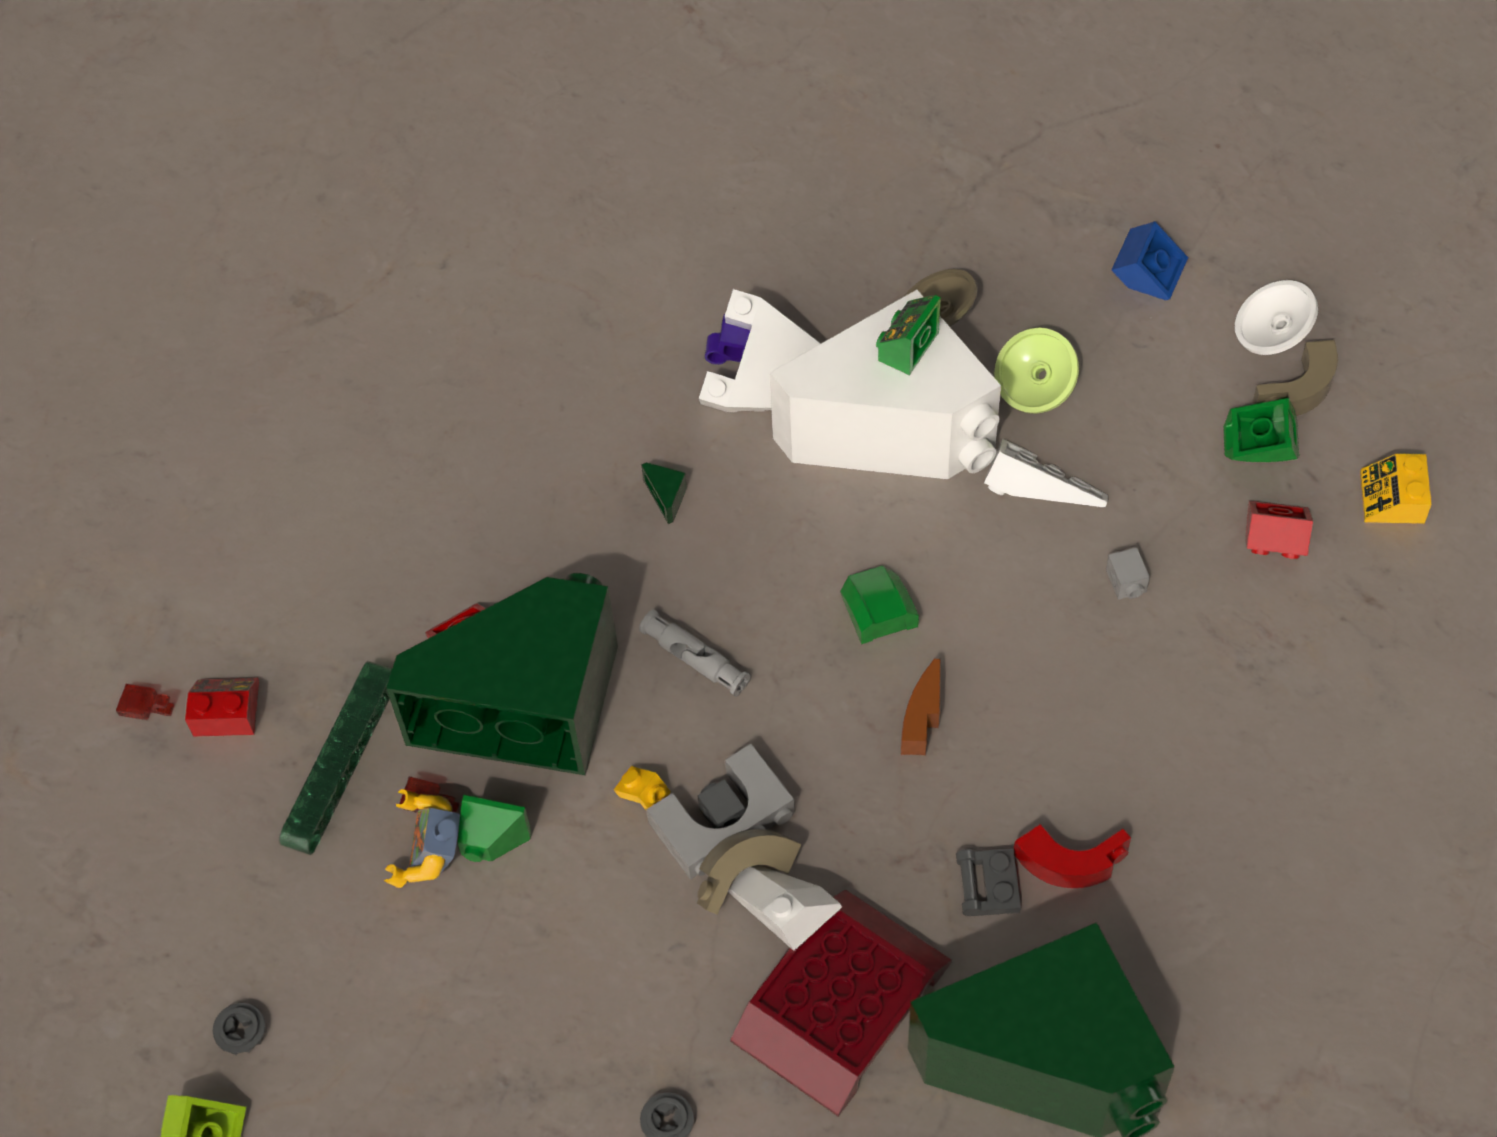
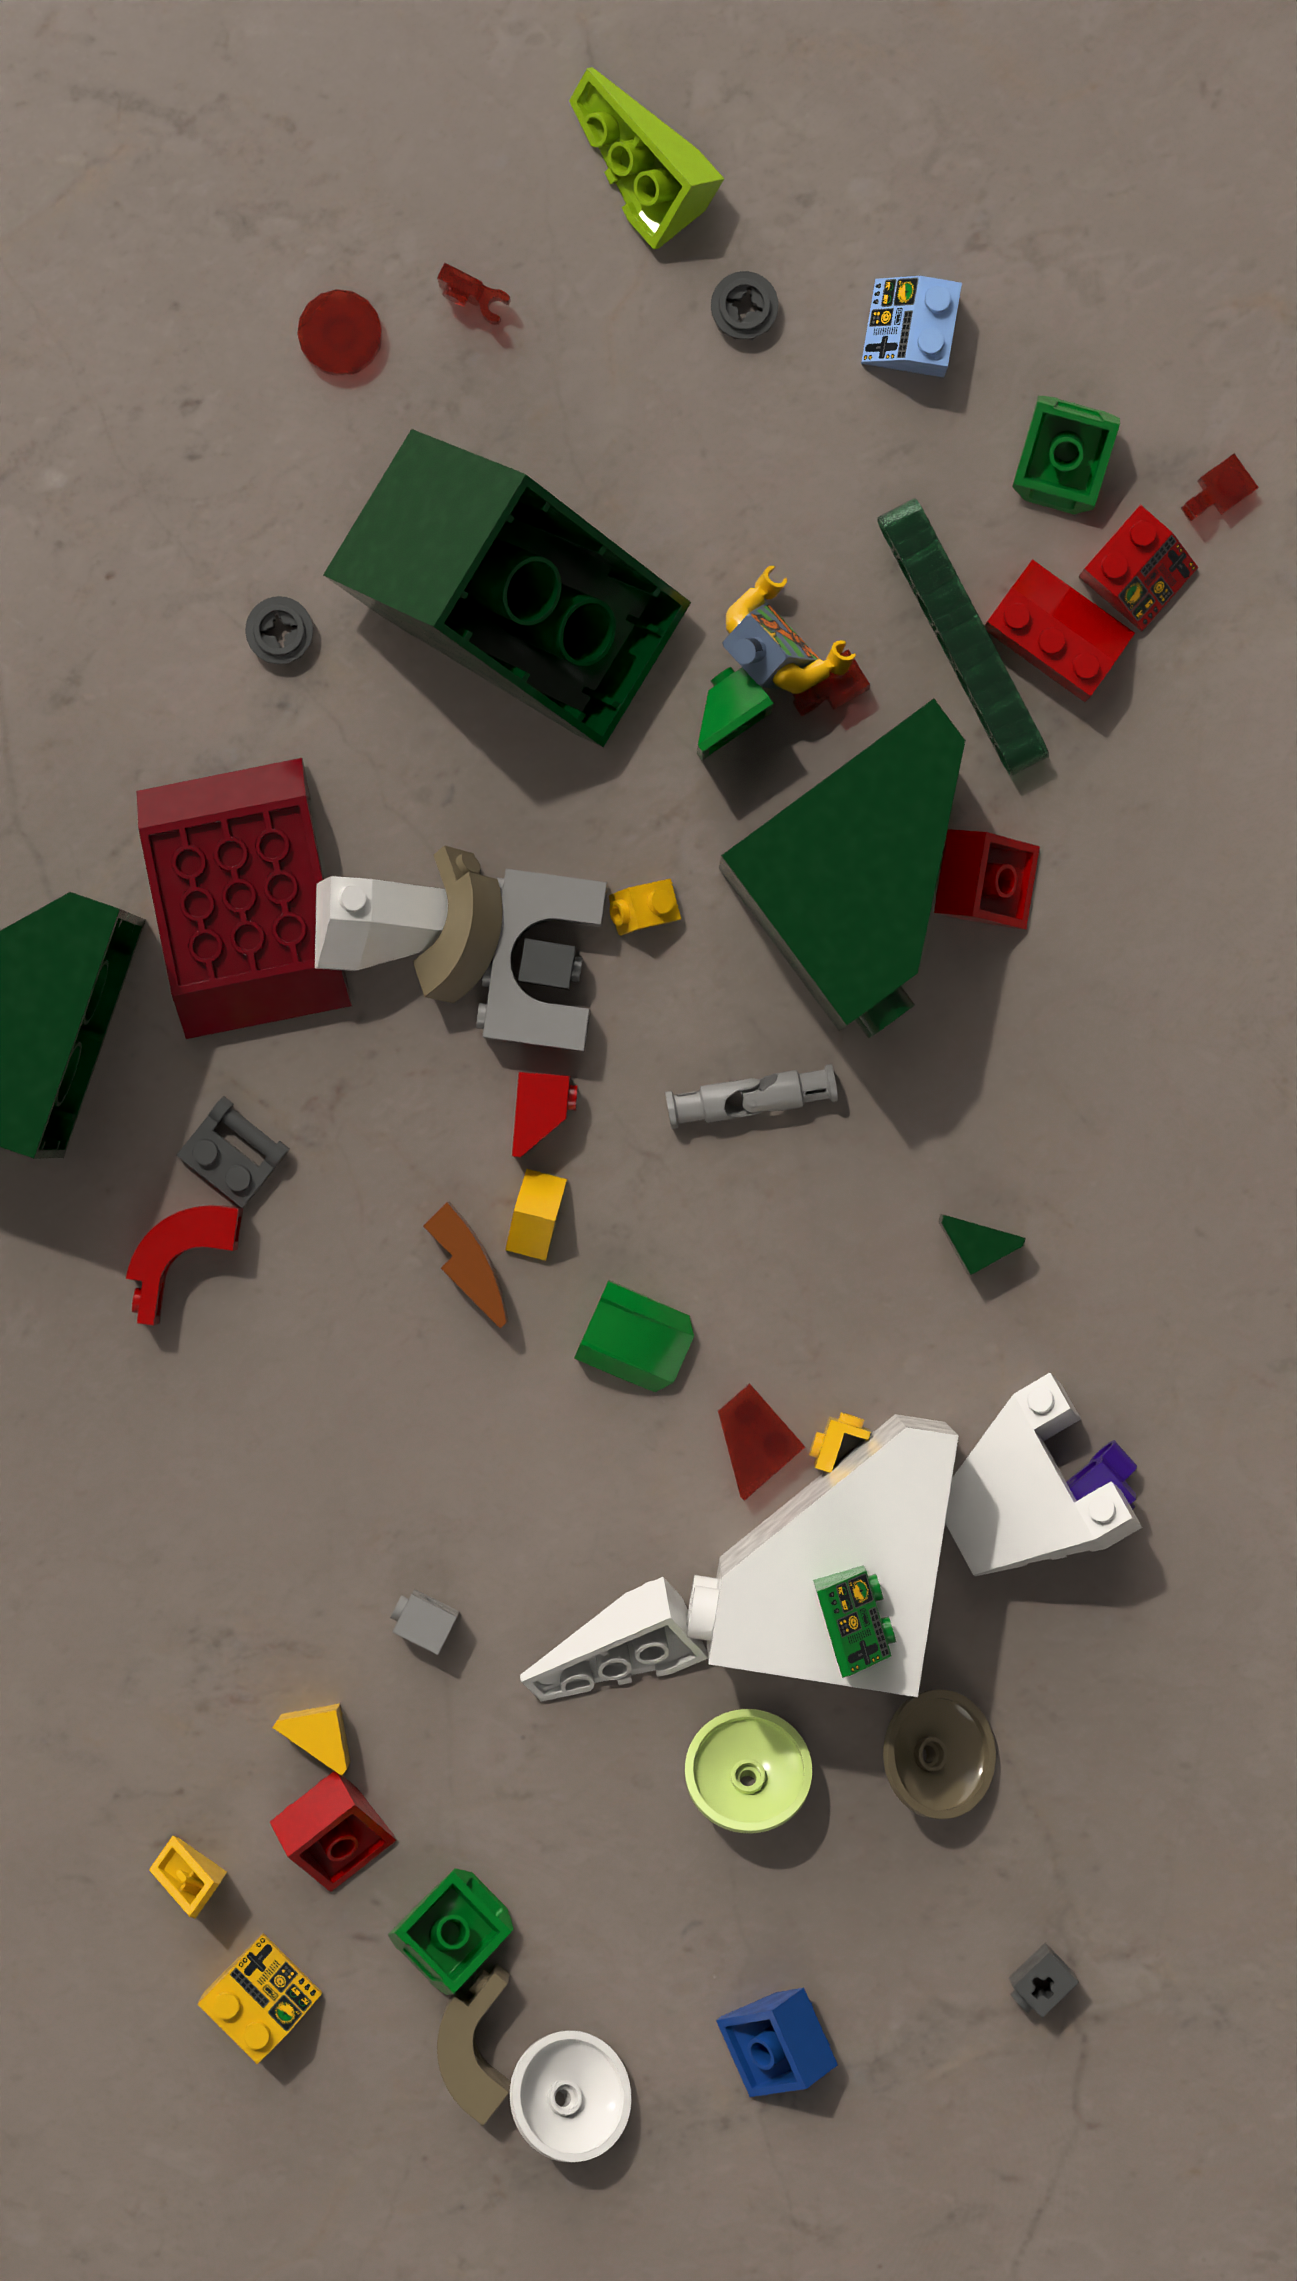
camera: 125 degrees right, 30 degrees up
none -> yellow slope [149,1836,227,1919]
none -> yellow slope [272,1703,351,1776]
none -> dark green slope [323,429,691,748]
none -> yellow slope [505,1169,567,1261]
none -> red slope [512,1072,578,1157]
none -> clear red wing [718,1382,805,1501]
none -> yellow bracket [809,1412,871,1473]
none -> light blue slope [861,276,962,378]
none -> red slope [983,559,1135,702]
none -> dark grey brick [1009,1943,1079,2018]
none -> green slope [1012,396,1120,514]

